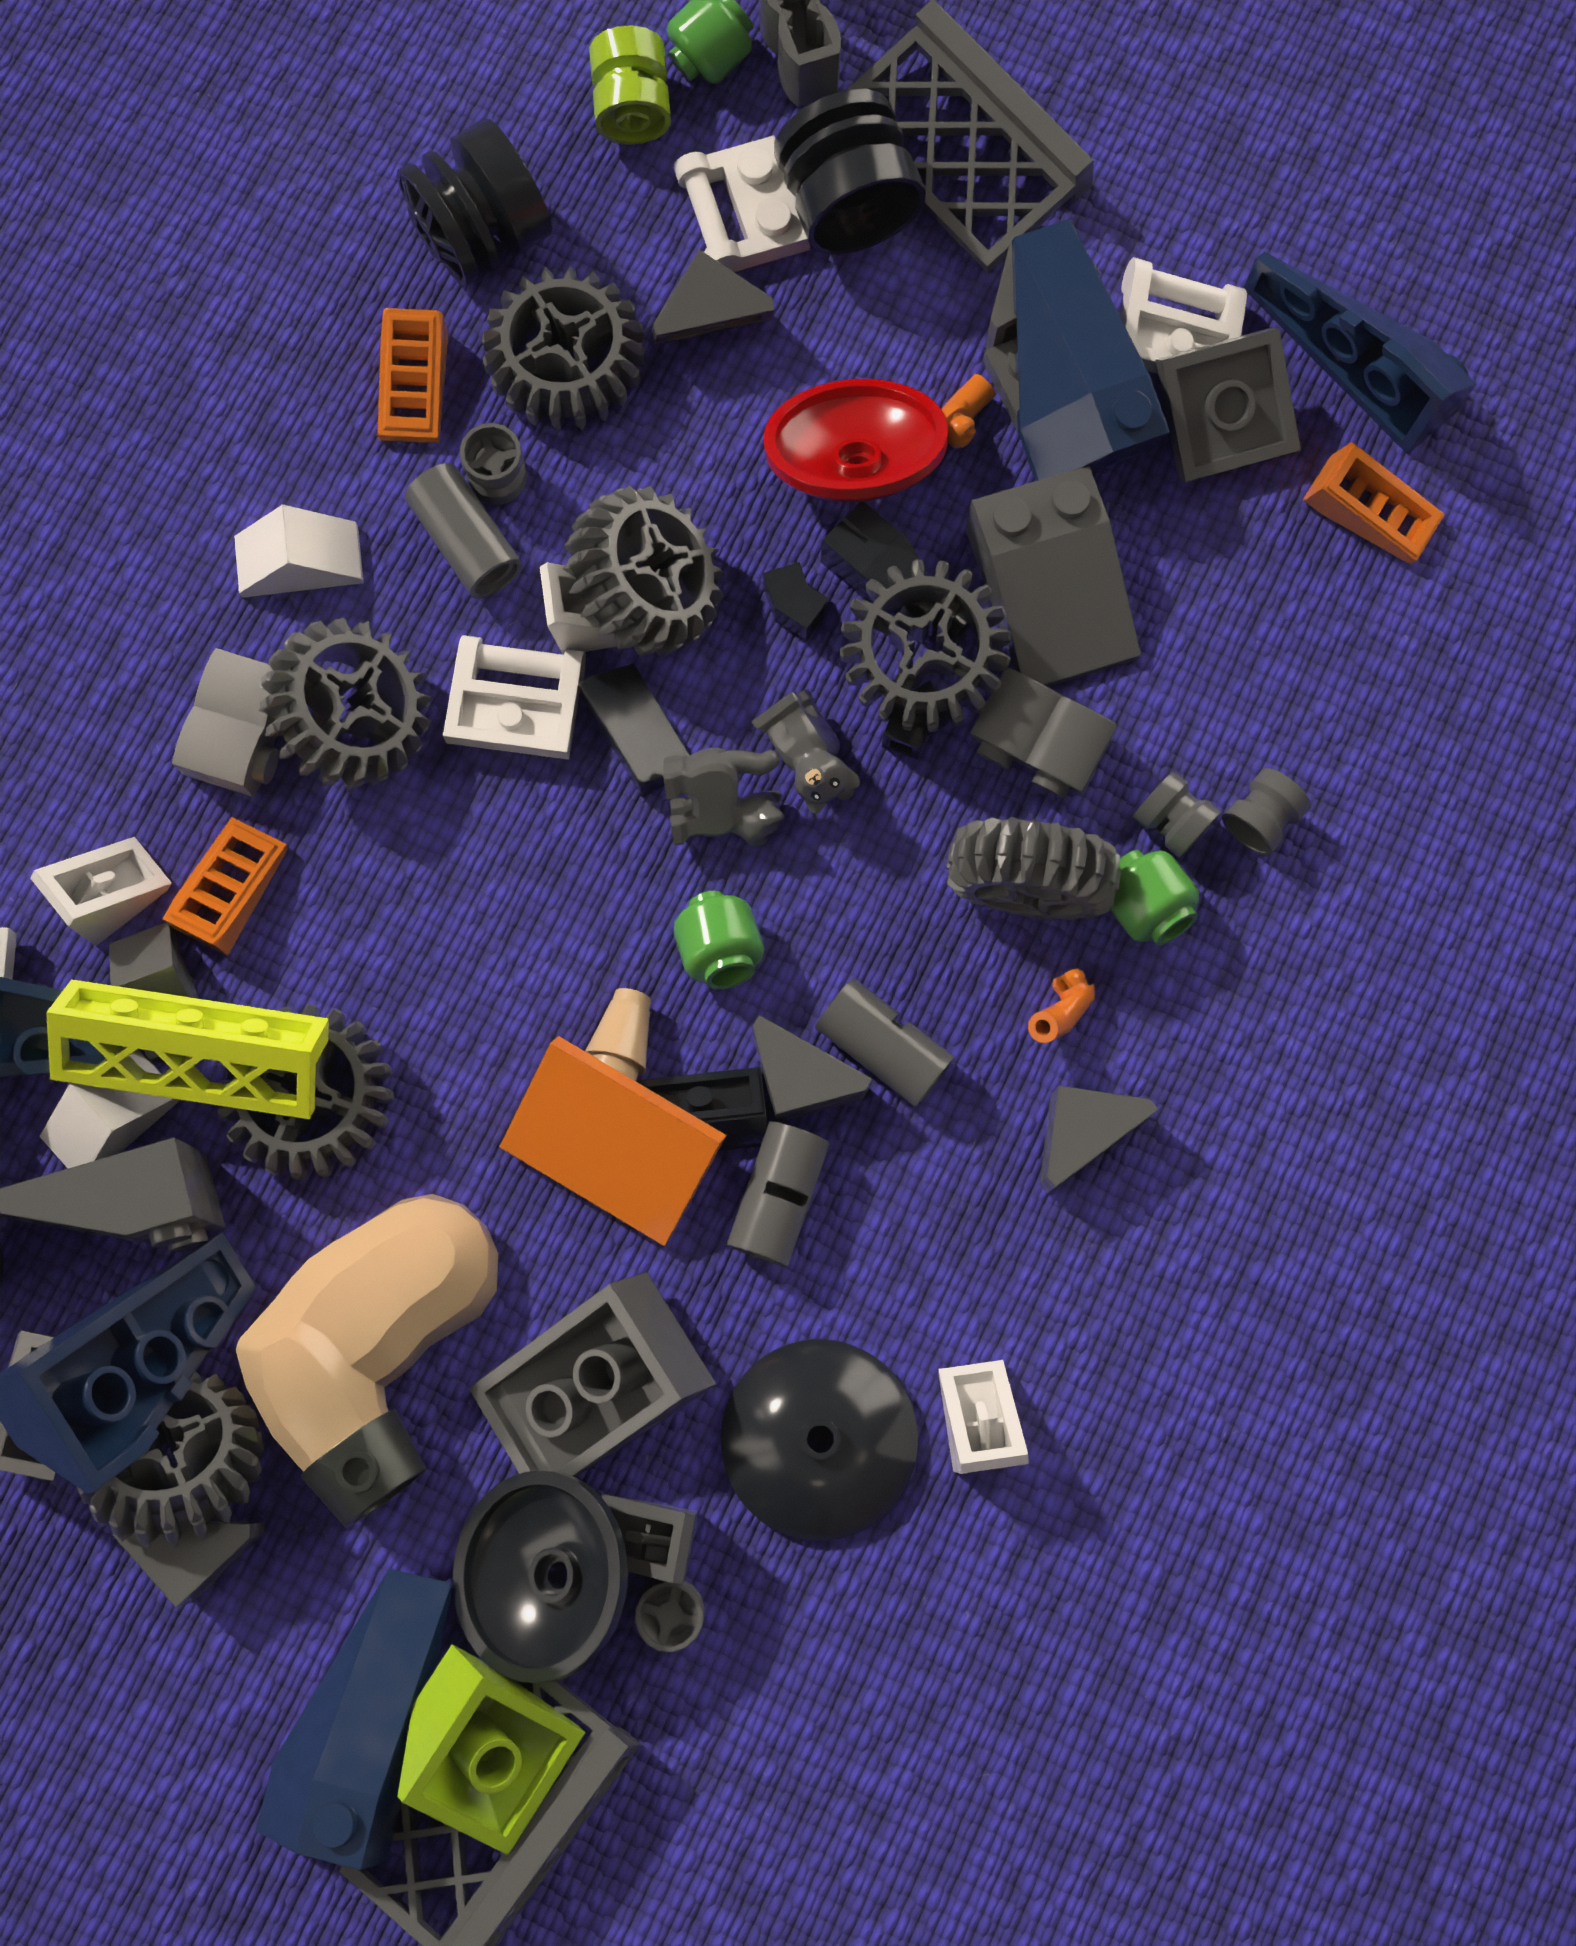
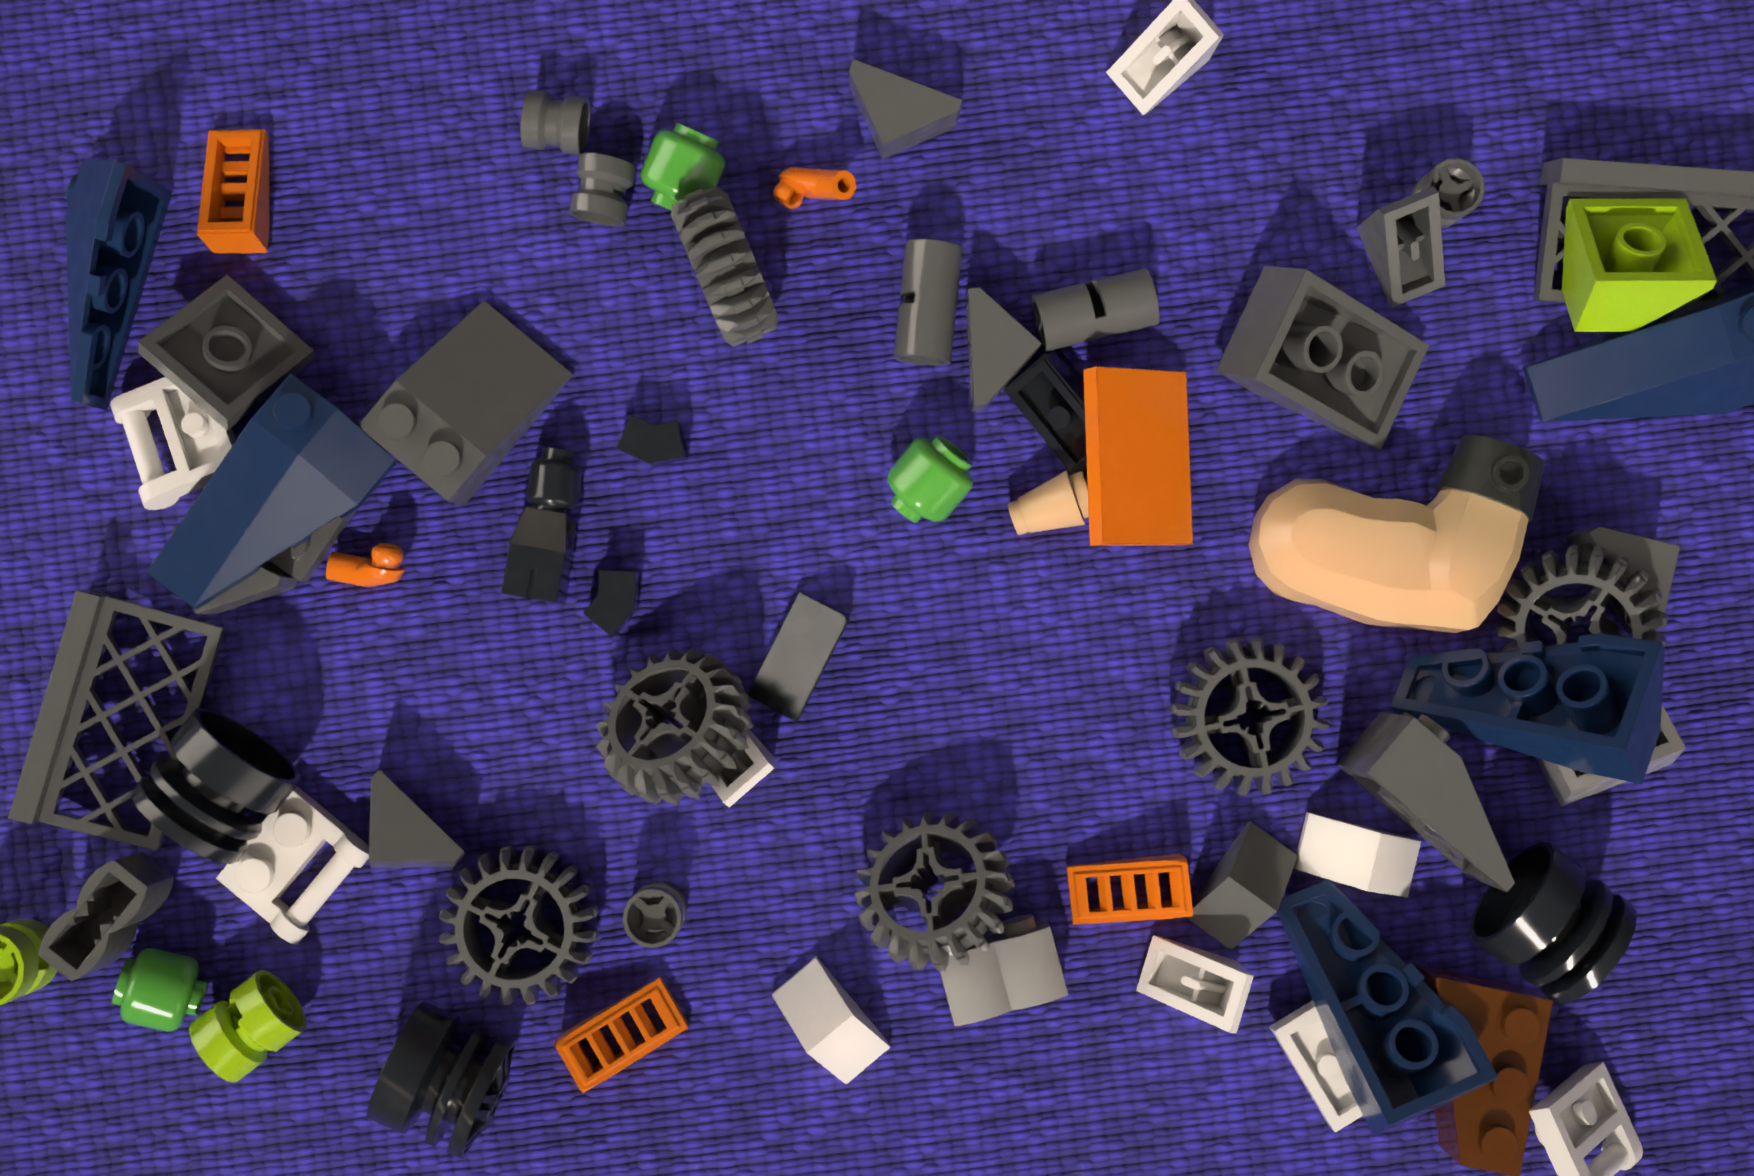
camera: 125 degrees left, 10 degrees up
neon yellow fence [46,979,329,1119] -> none
dark grey pin [404,463,523,599] -> none
white plate [443,635,586,760] -> none
black dish [453,1471,628,1683] -> none
dark grey animal [663,747,784,846] -> none
black dish [721,1339,918,1541] -> none
dark grey animal [751,689,860,814] -> none
red dish [764,379,948,502] -> none
dark grey gear [840,559,1011,732] -> none
dark grey brick [970,668,1118,799] -> none

